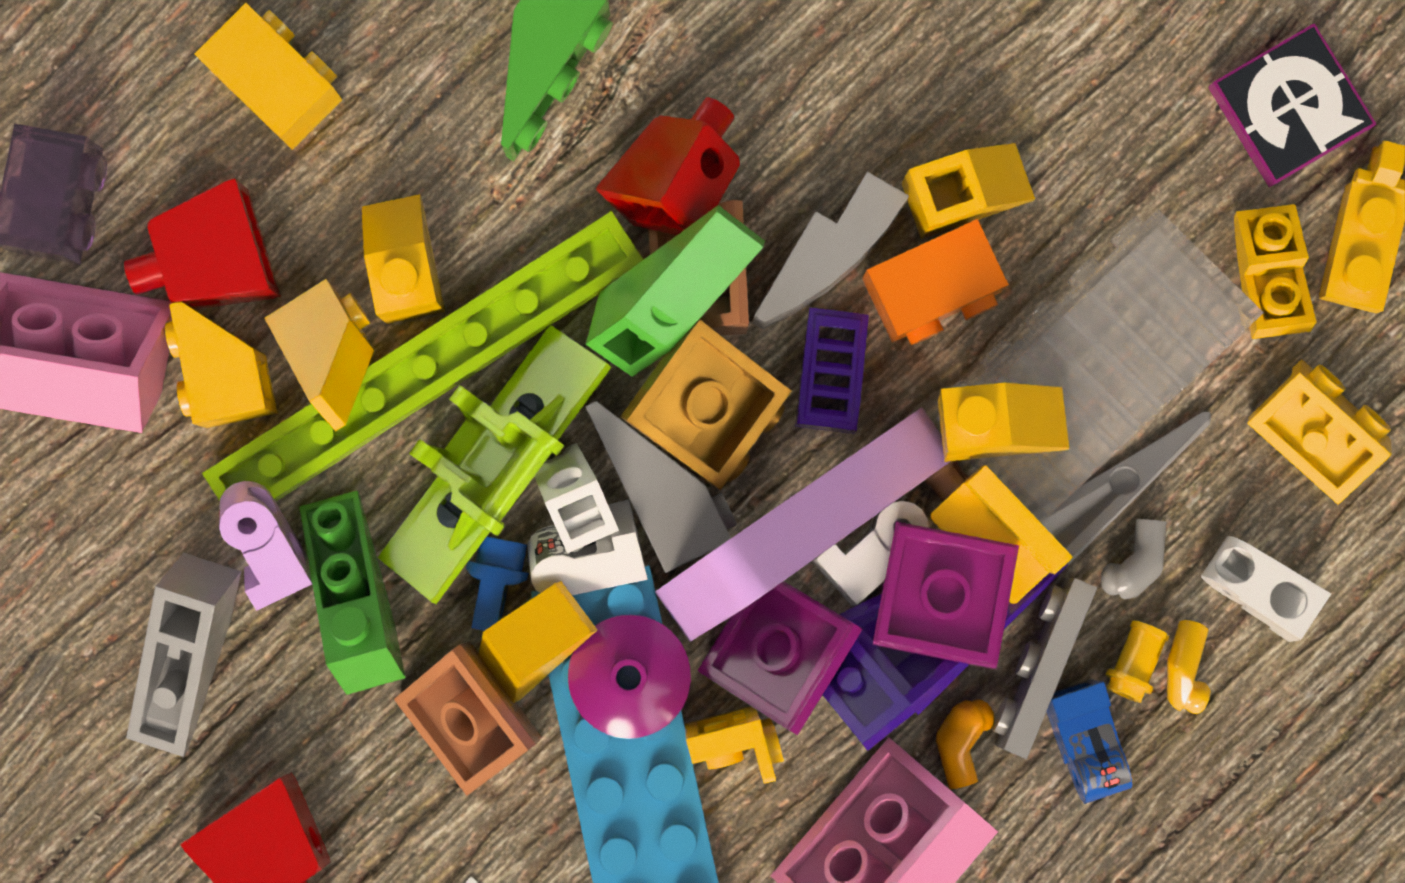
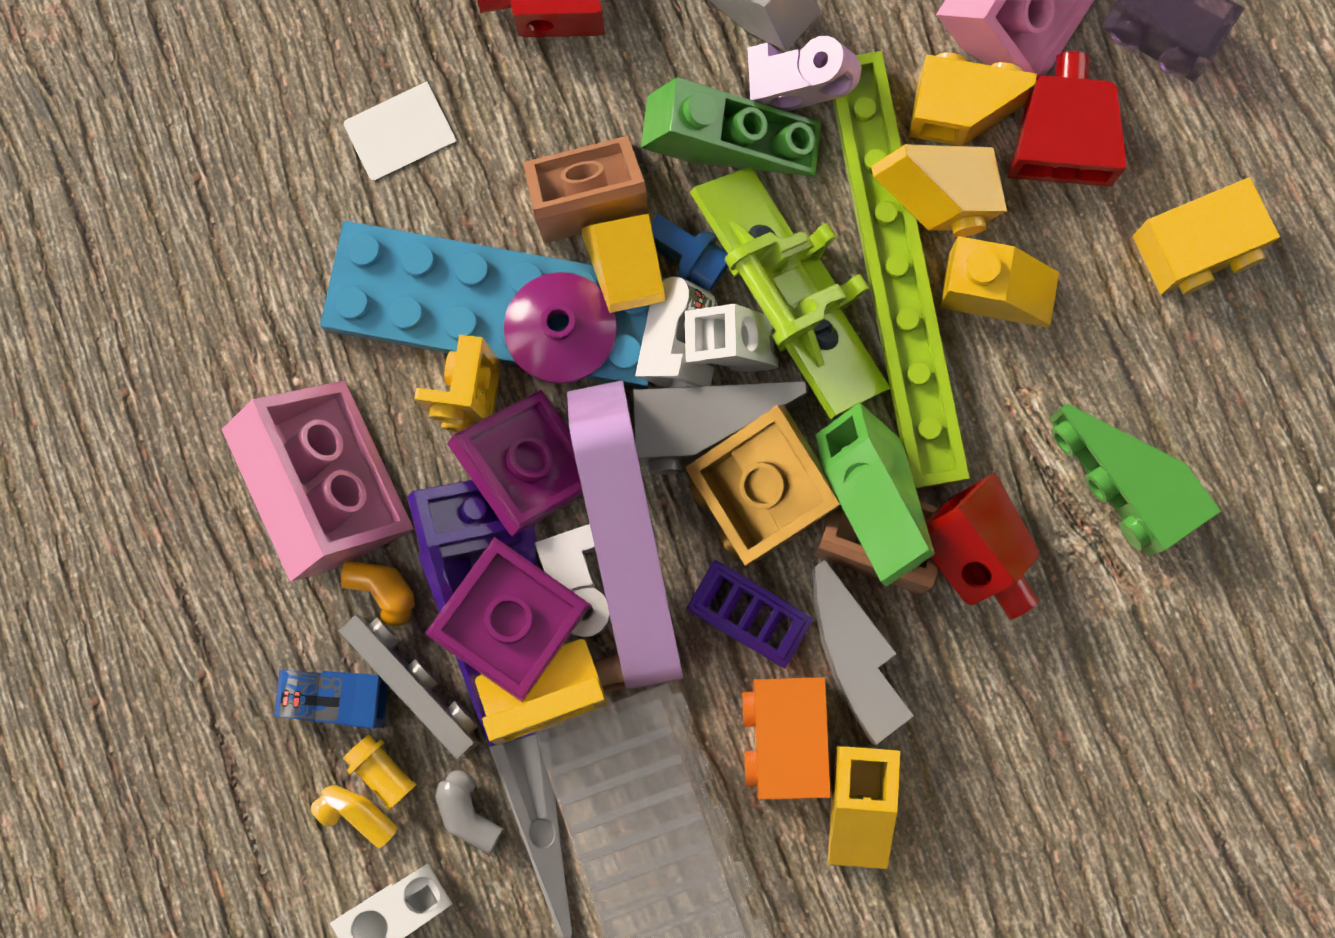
camera: 125 degrees right, 5 degrees down
yellow slope [938,382,1069,462] -> none

